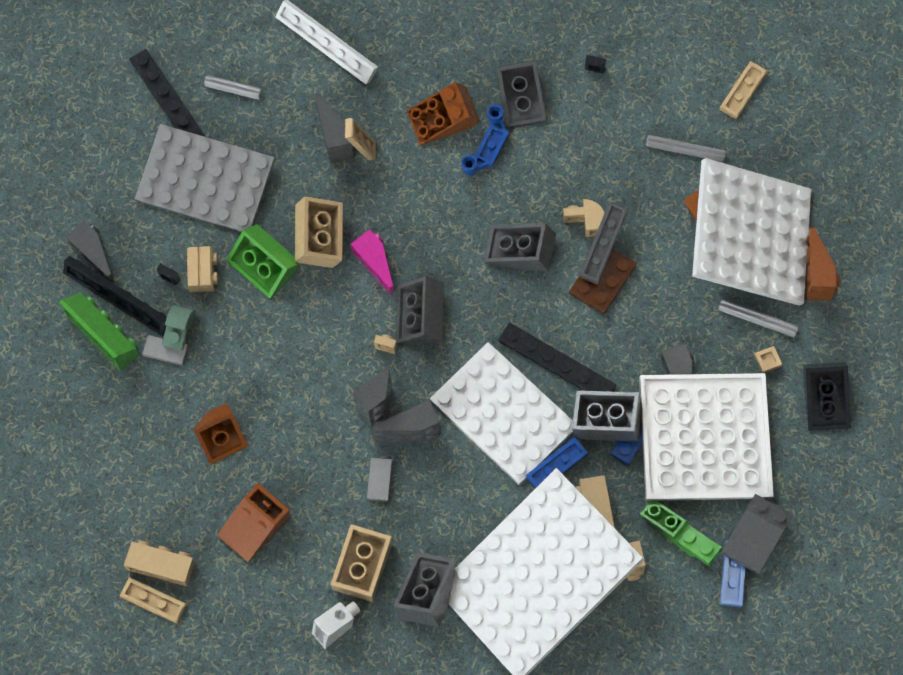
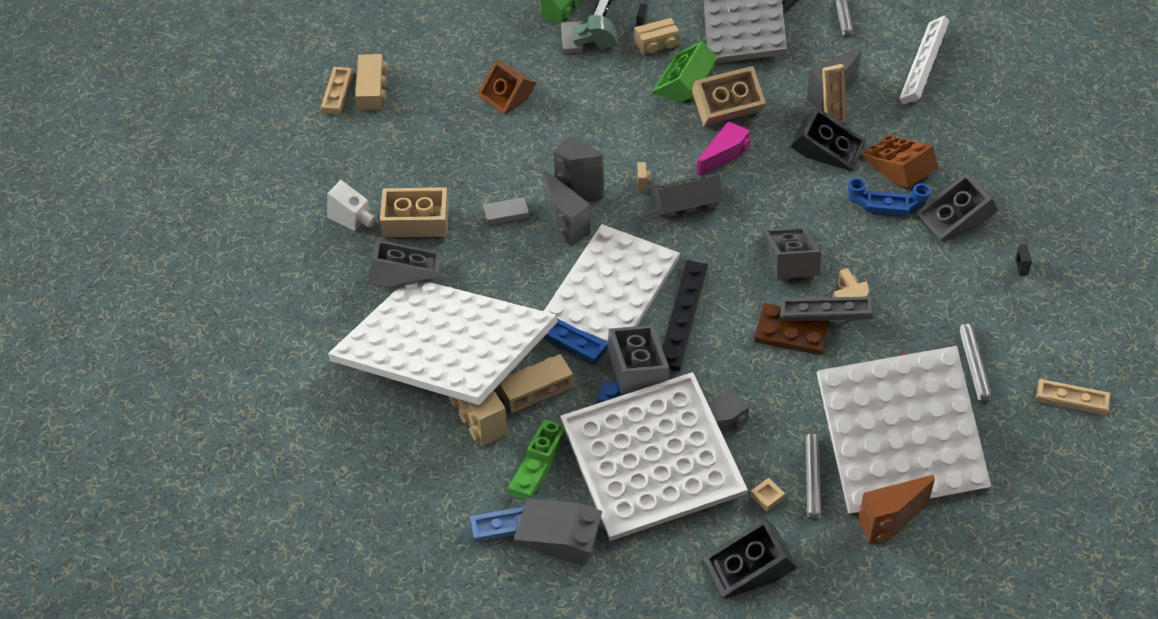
camera: 70 degrees right, 20 degrees down
dark orange slope [217,483,291,563] -> none
none -> black slope [790,106,866,171]

